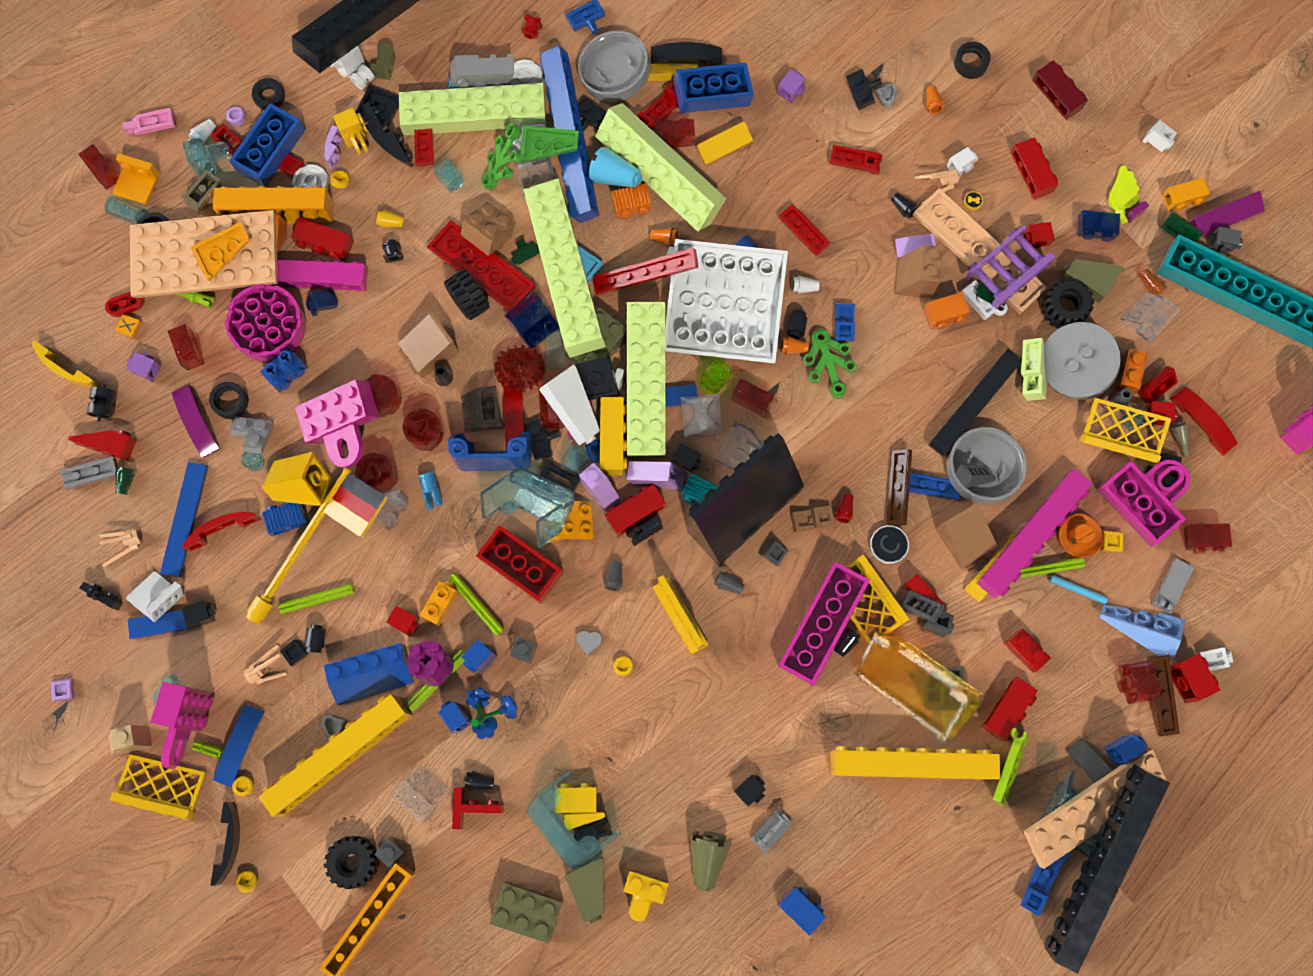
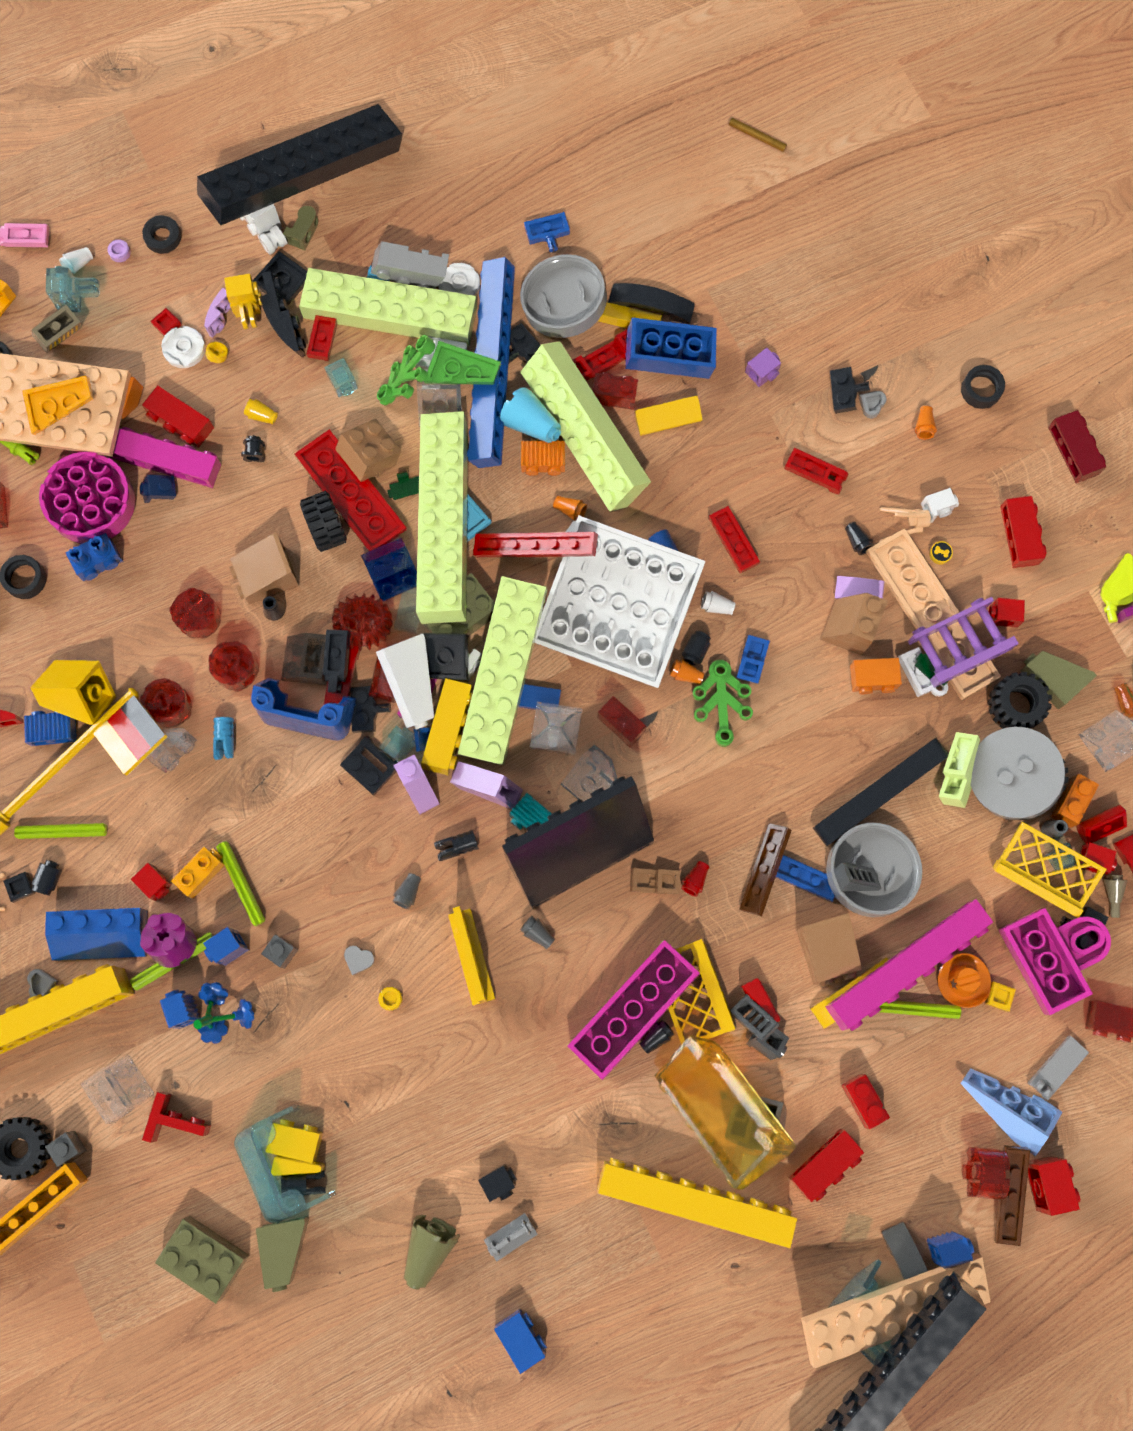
camera: 10 degrees right, 0 degrees up
red slope [211,123,243,156] -> none
light orange brick [213,186,334,224] -> none
blue brick [229,103,305,187] -> none
light grey plate [230,416,274,454] -> none
clear light blue wheel [241,452,265,472] -> none
brick [295,379,379,467] -> none
black cone [464,770,494,791] -> none
red brick [476,525,564,604] -> none
clear light blue windscreen [480,468,574,548] -> none
red brick [521,15,543,39] -> none
light orange bracket [547,500,594,543] -> none
red brick [605,484,666,537] -> none
yellow brick [623,870,669,922] -> none
black brick [671,442,702,474] -> none
clear neon green wheel [698,360,732,395] -> none
dark grey slope [758,538,788,566] -> none
black tile [870,525,909,564] -> none
lime tile [993,728,1029,808] -> none
blue slope [1020,849,1073,916] -> none
medium azure bar [1049,575,1108,604] -> none
clear blue brick [1077,209,1120,242] -> none
white bracket [1200,647,1234,671] -> none
none -> black hinge [323,630,351,694]

